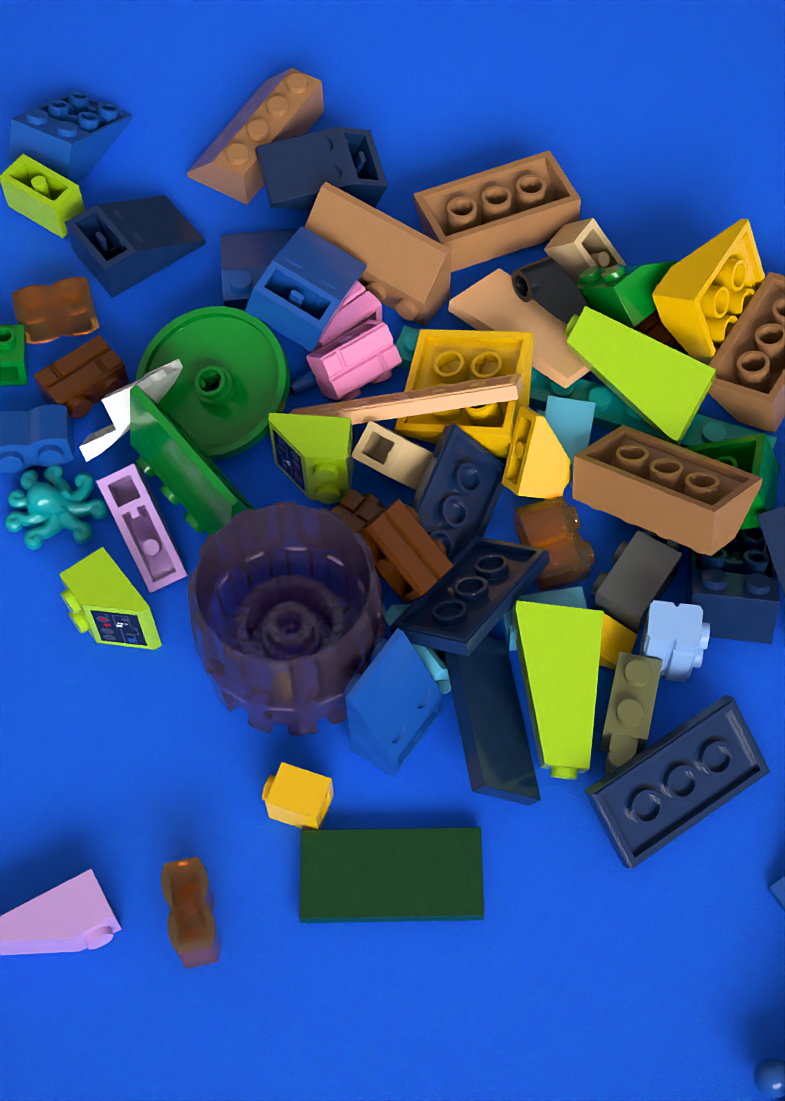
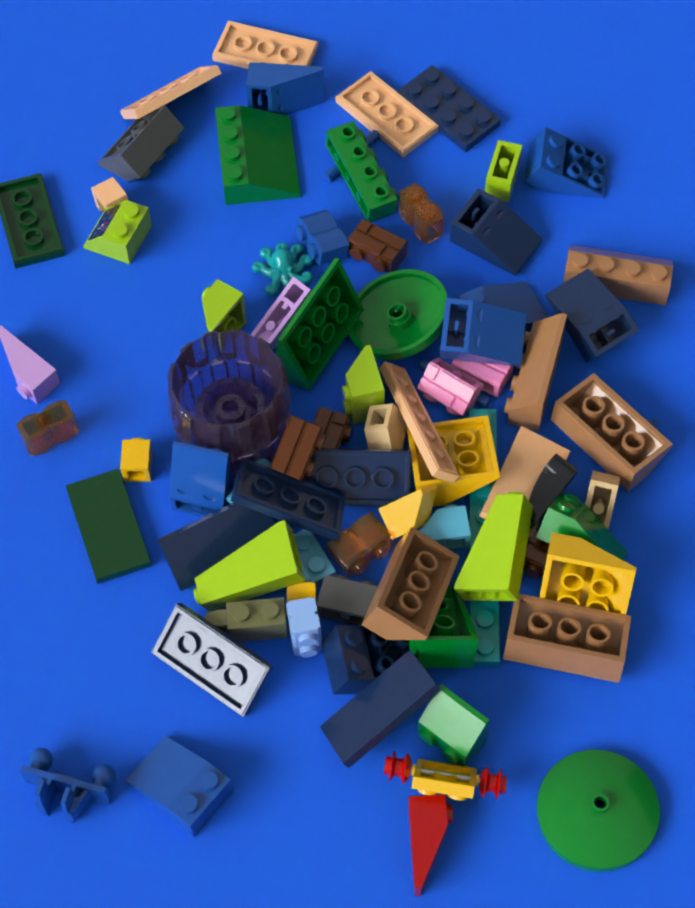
camera: 70 degrees right, 0 degrees up
white slope [79,358,183,462] -> none

